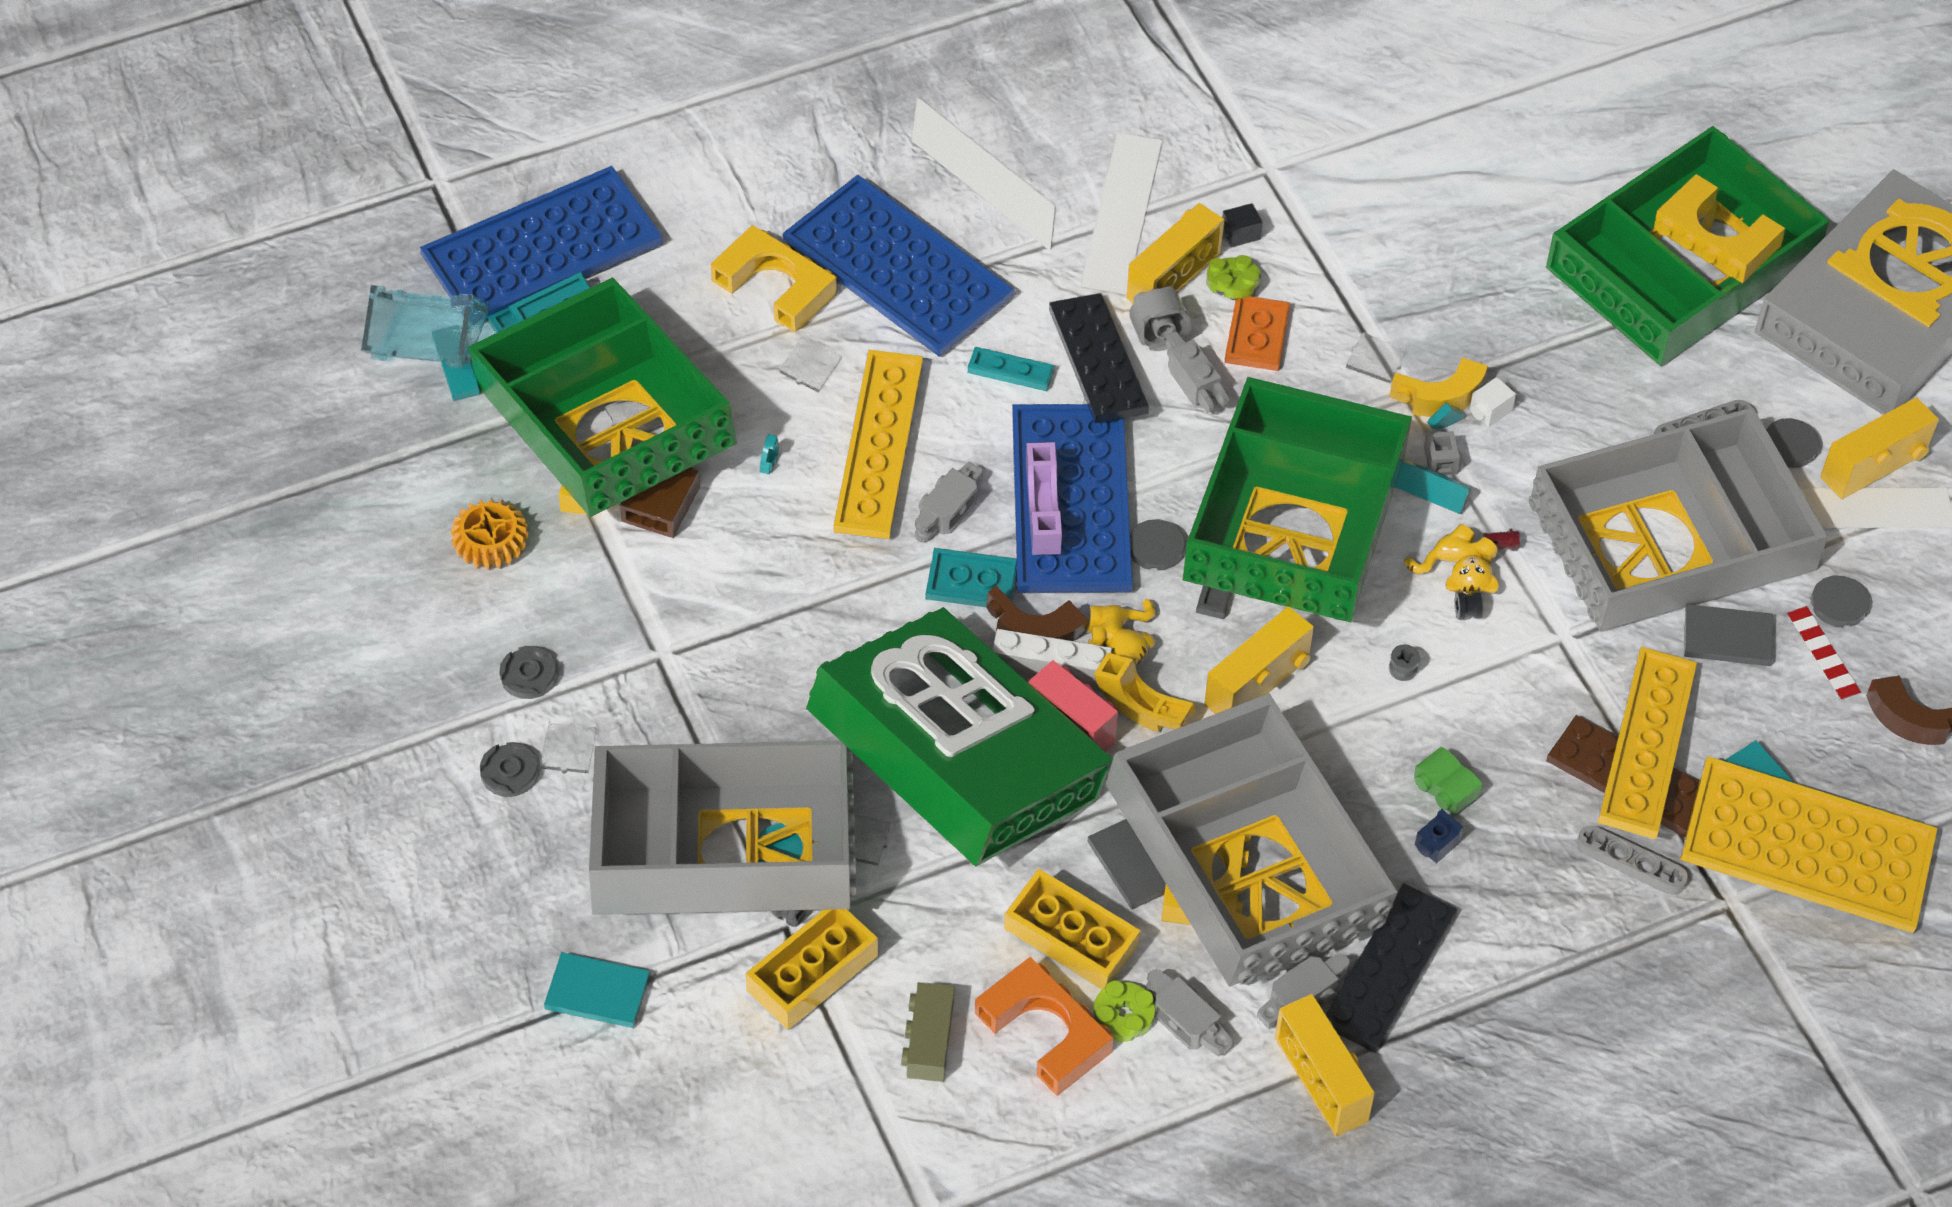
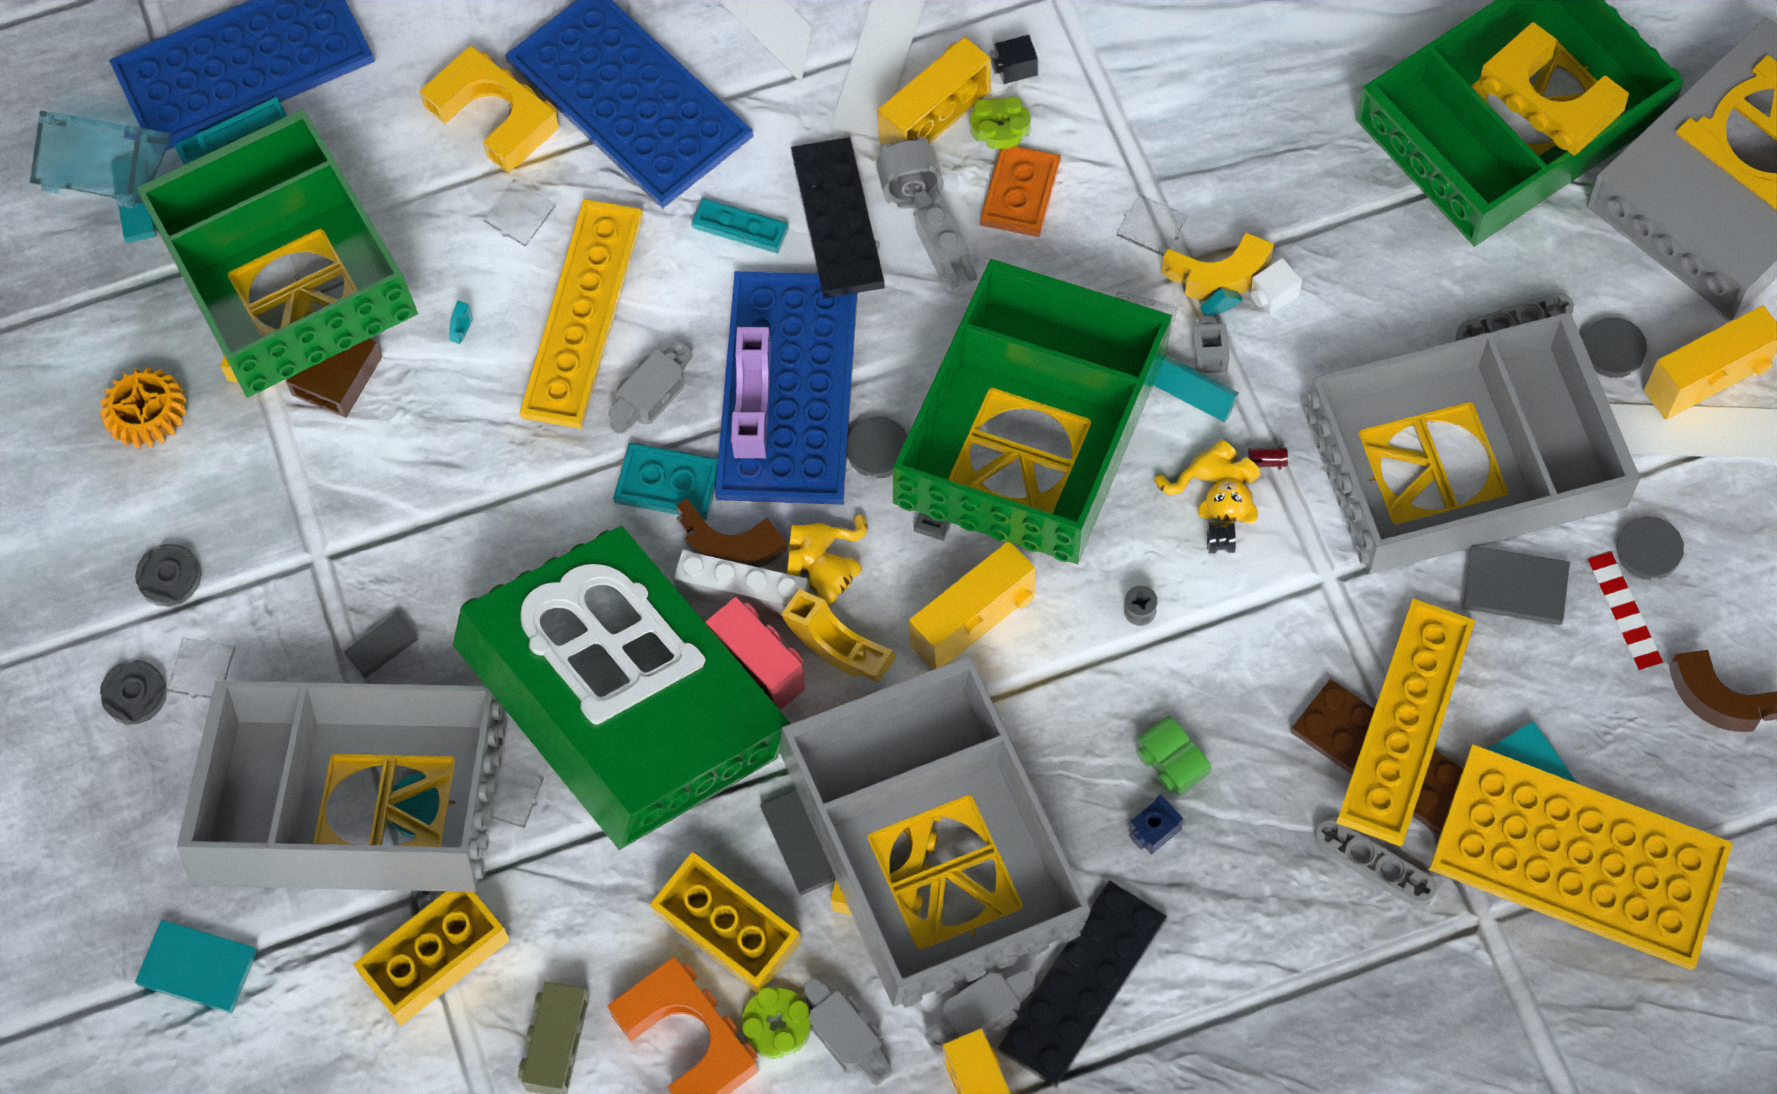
camera: 10 degrees right, 10 degrees up
none -> dark grey tile [344,613,418,678]

